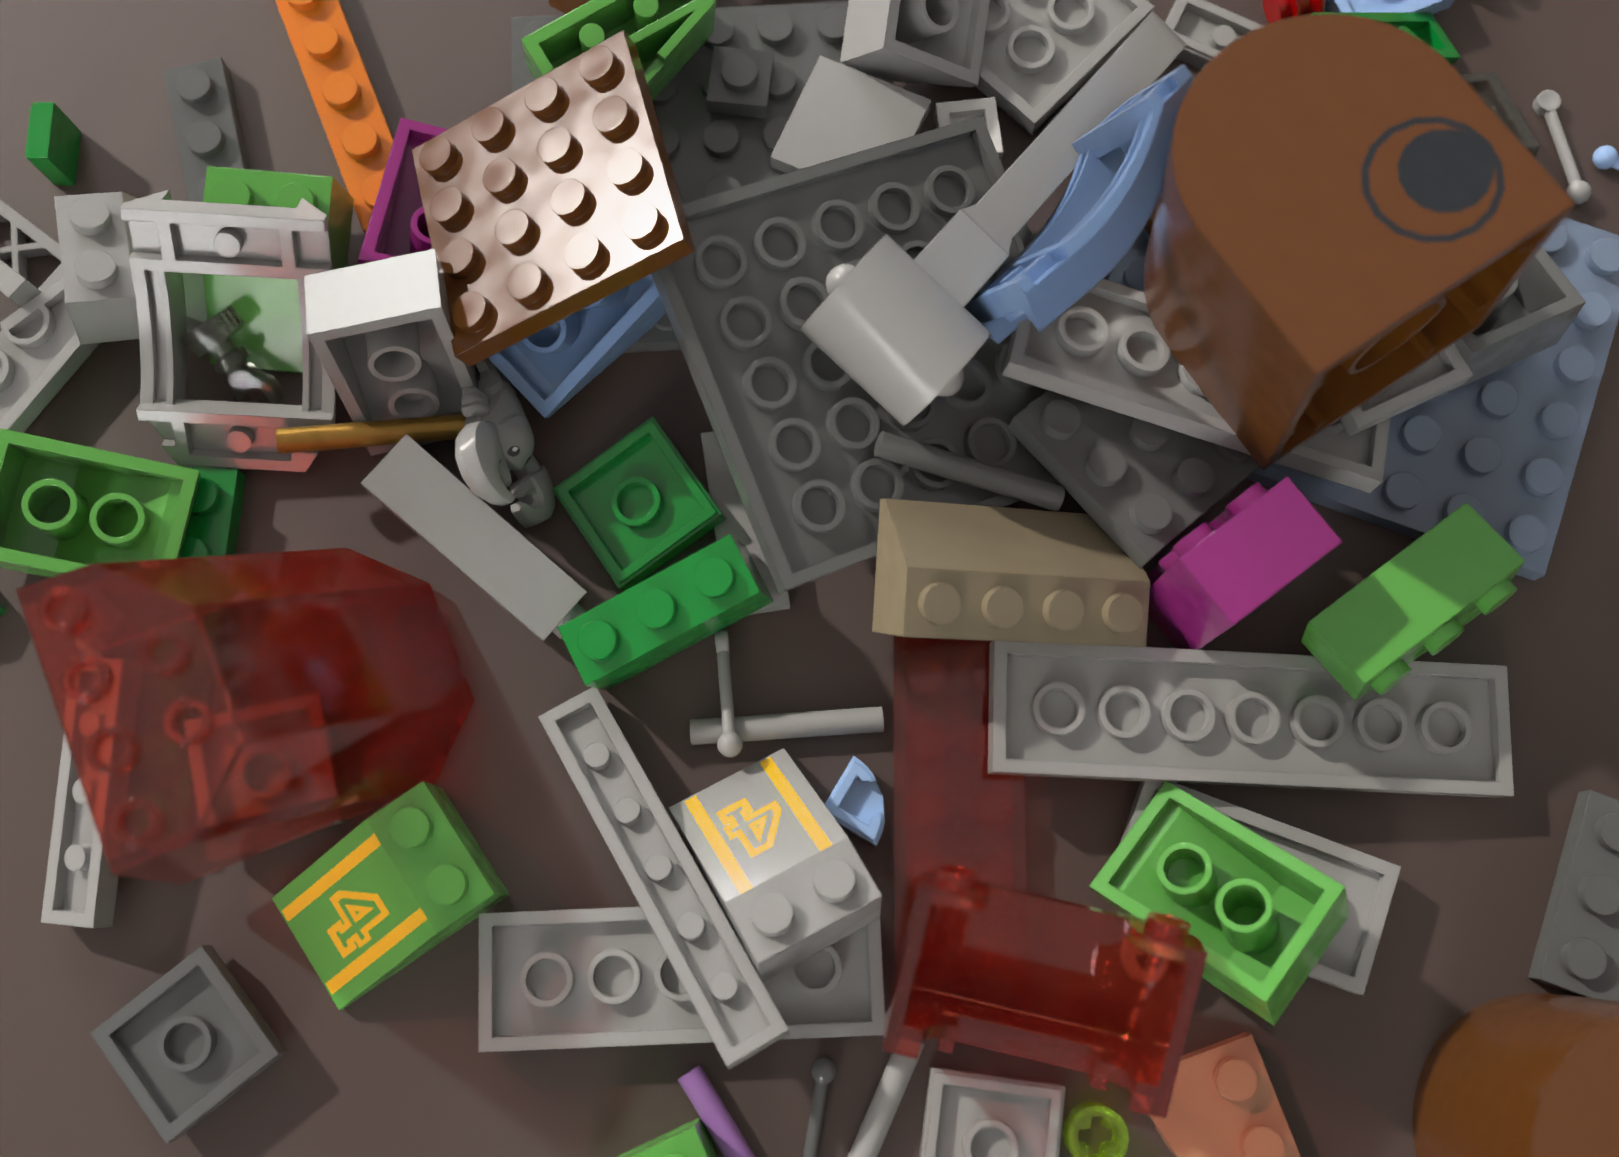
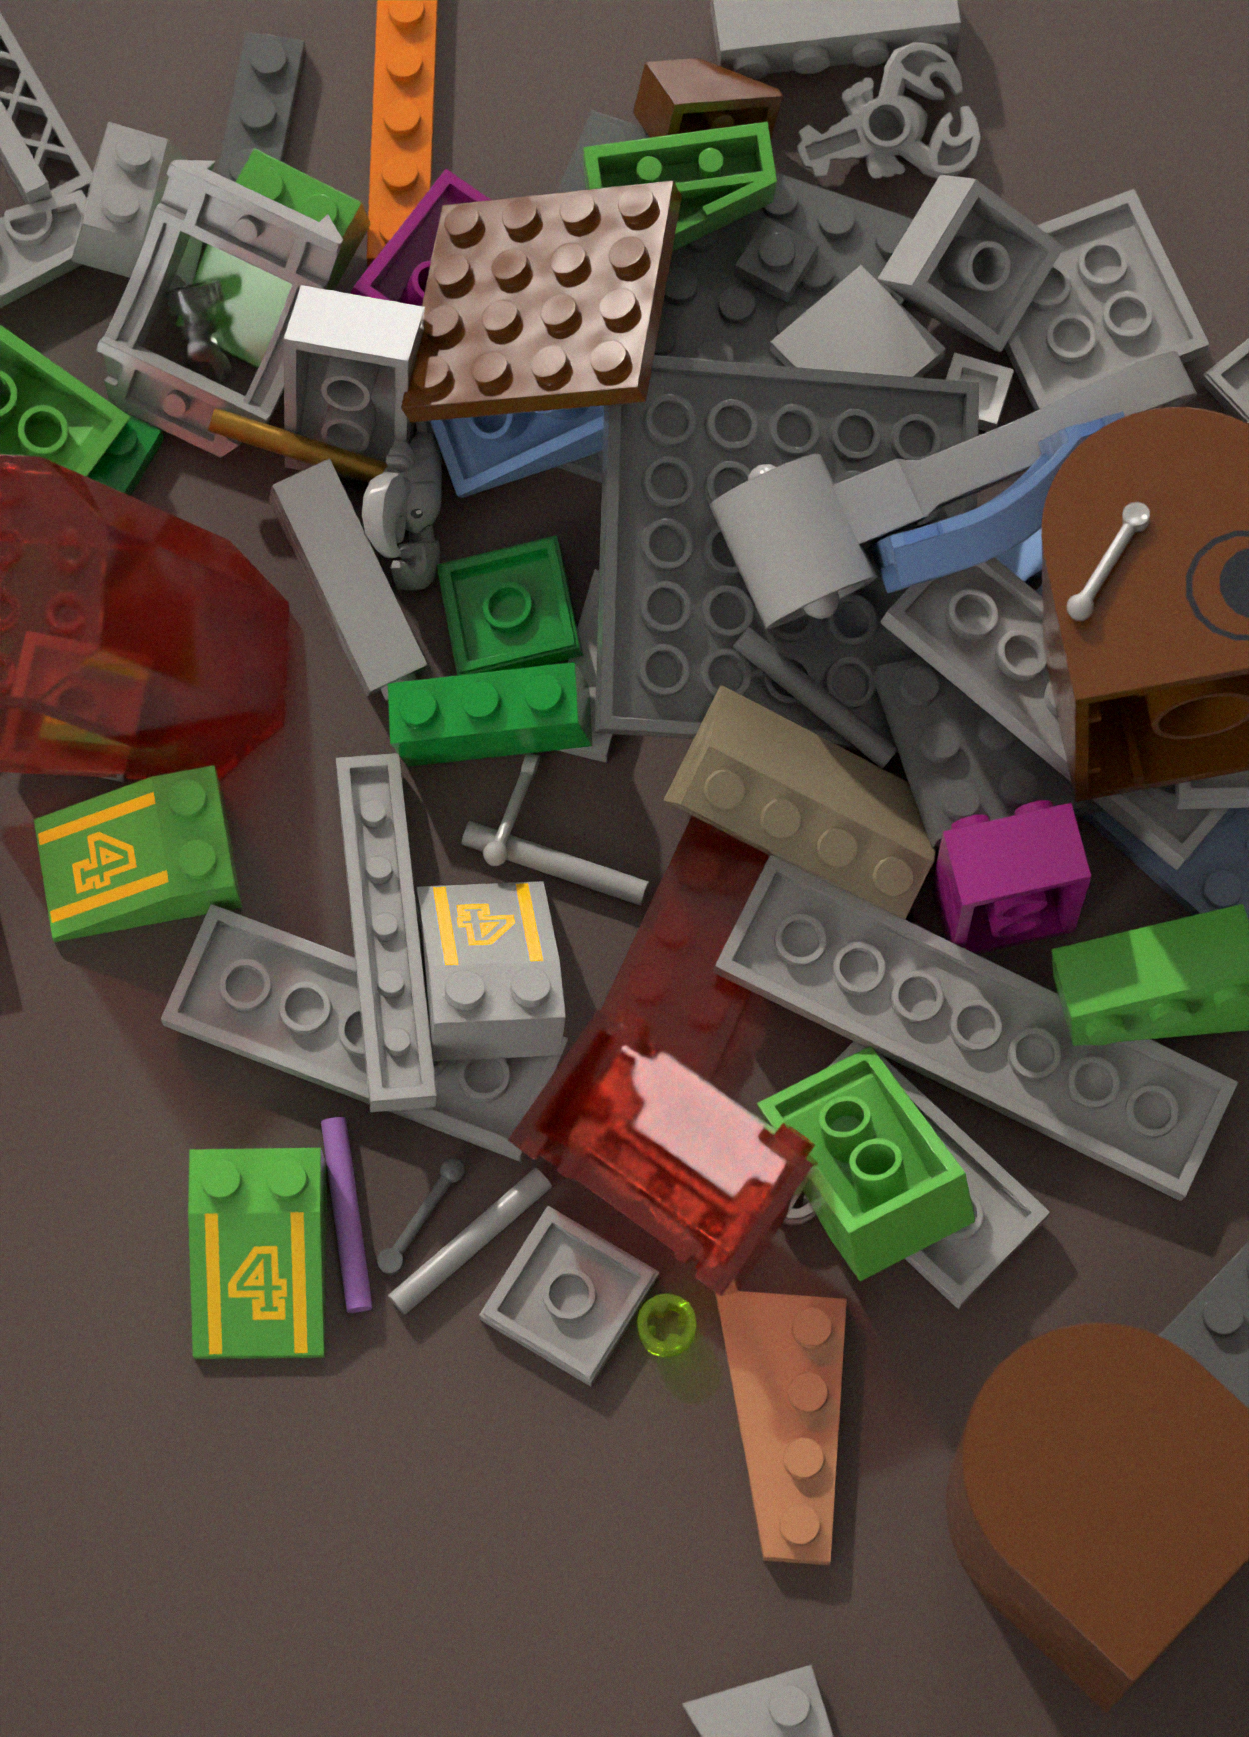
camera: 25 degrees right, 5 degrees down
green tile [25,102,81,186] -> none
light blue tile [825,756,885,847] -> none
none -> light grey hinge [1067,502,1150,621]

